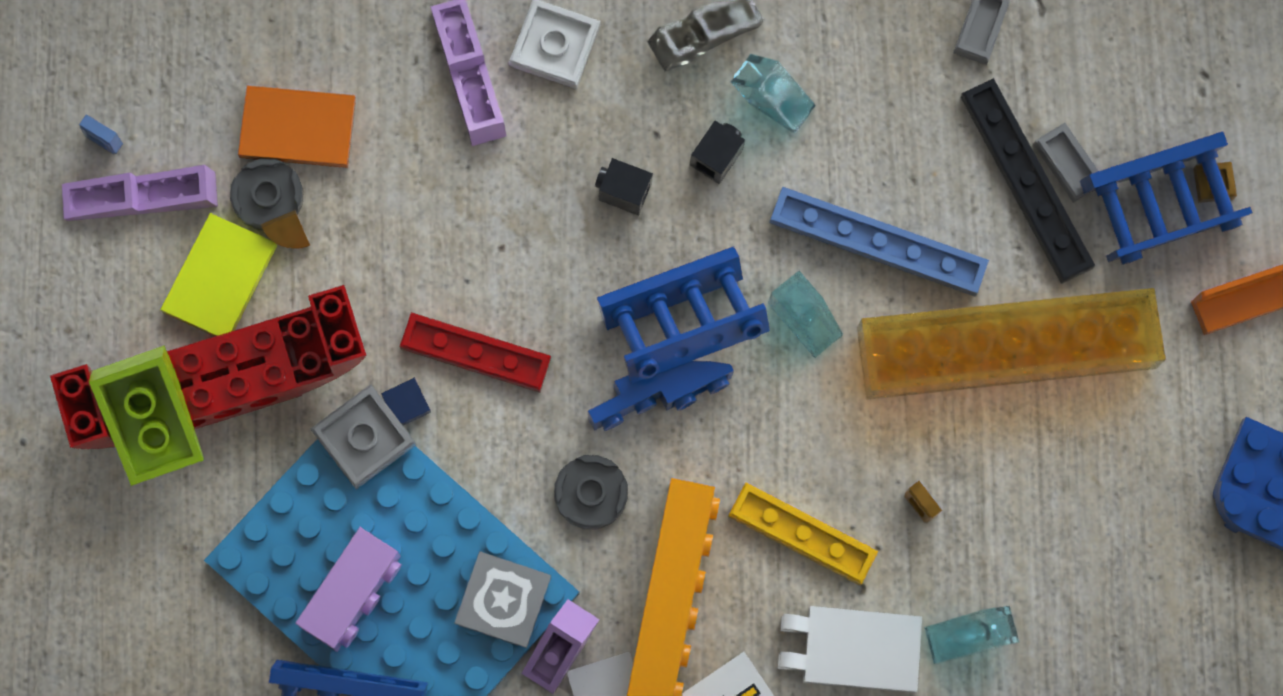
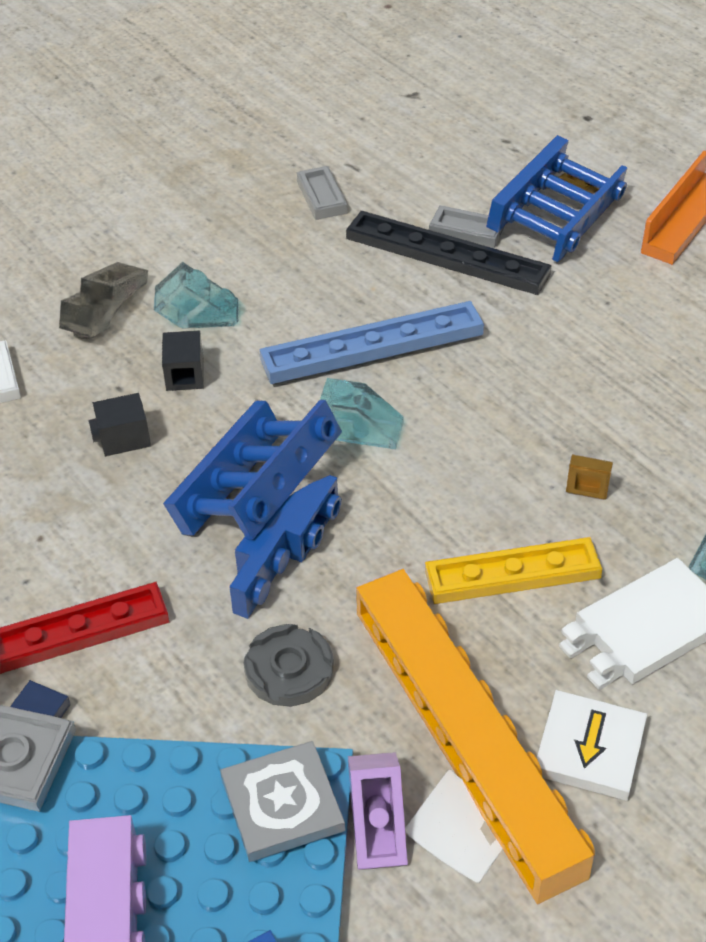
camera: 30 degrees left, 30 degrees down
clear yellow brick [857,288,1166,400] -> none

